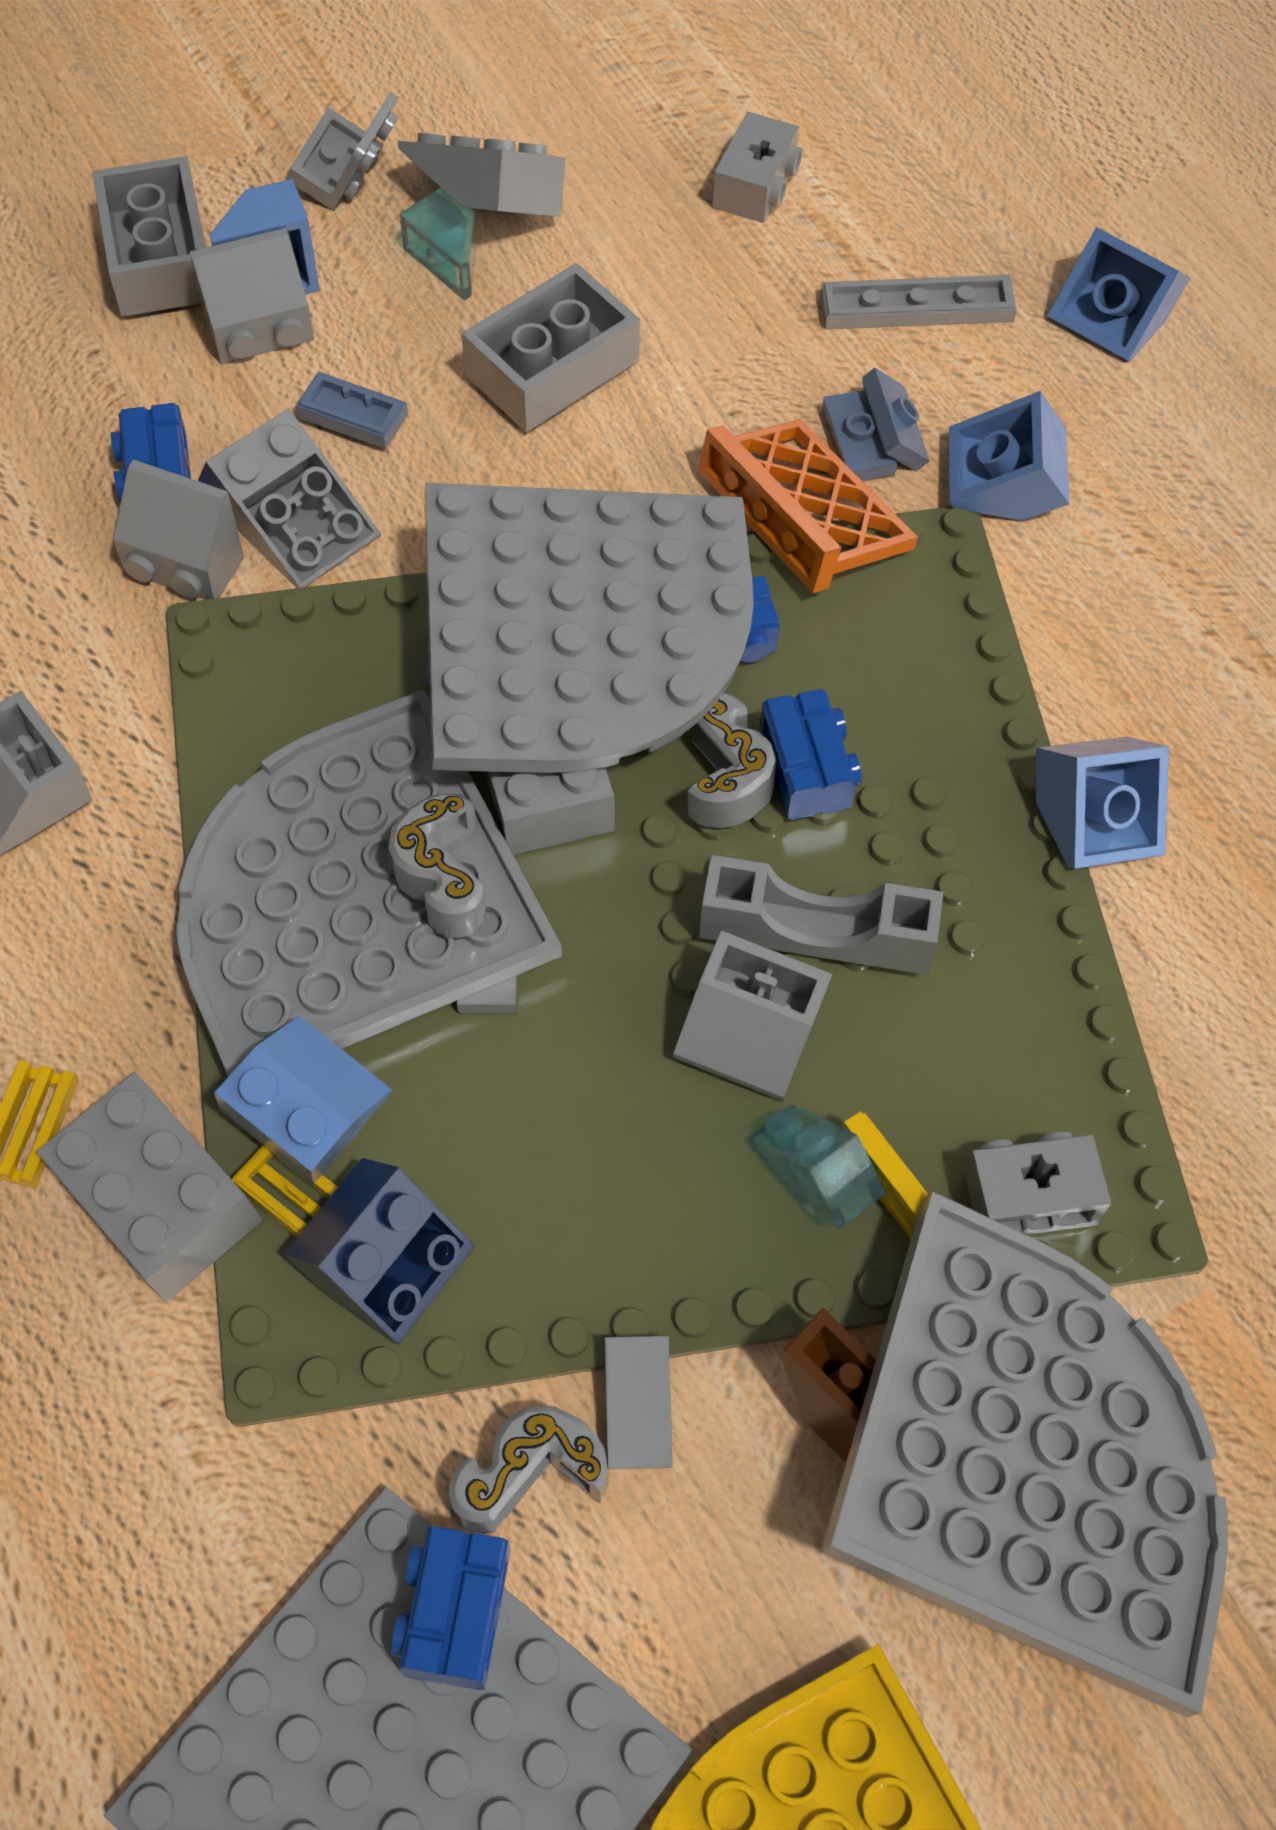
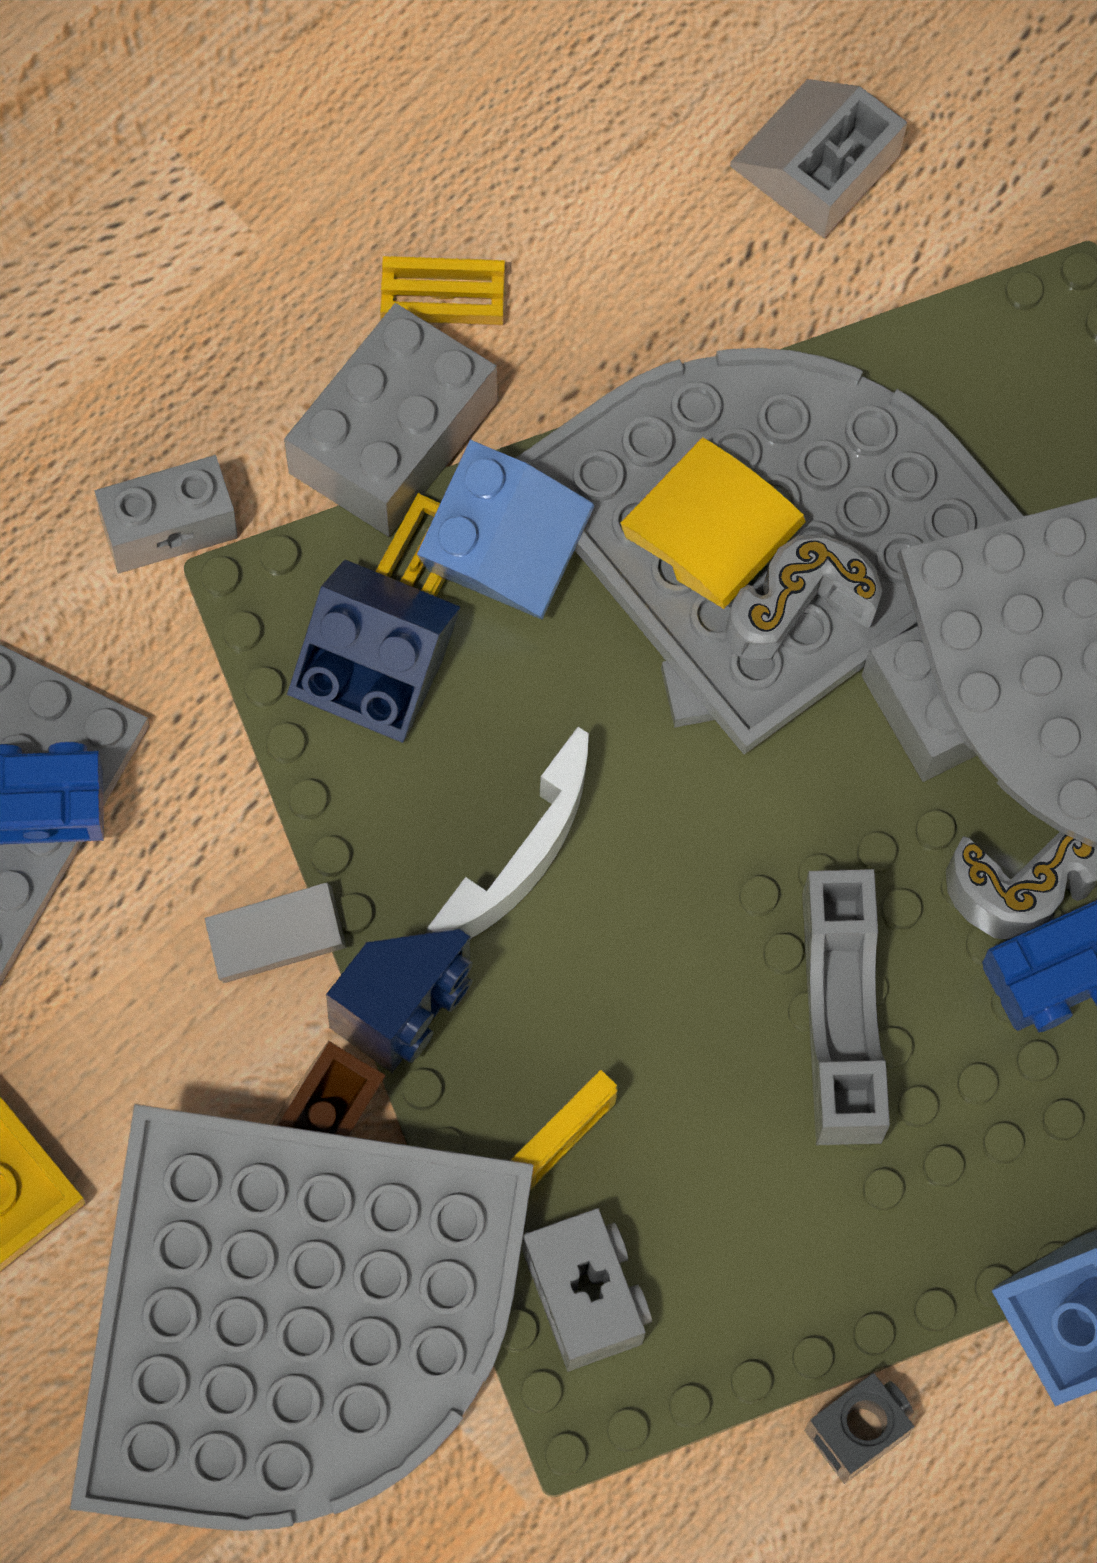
camera: 75 degrees right, 10 degrees up
light grey animal [449,1406,608,1534] -> none
light grey slope [673,930,833,1101] -> none
clear light blue slope [748,1105,886,1229] -> none
none -> light grey brick [94,455,238,574]
none -> dark blue slope [326,929,473,1073]
none -> white slope [427,727,589,938]
none -> yellow slope [621,437,806,609]
none -> dark grey brick [804,1373,915,1485]

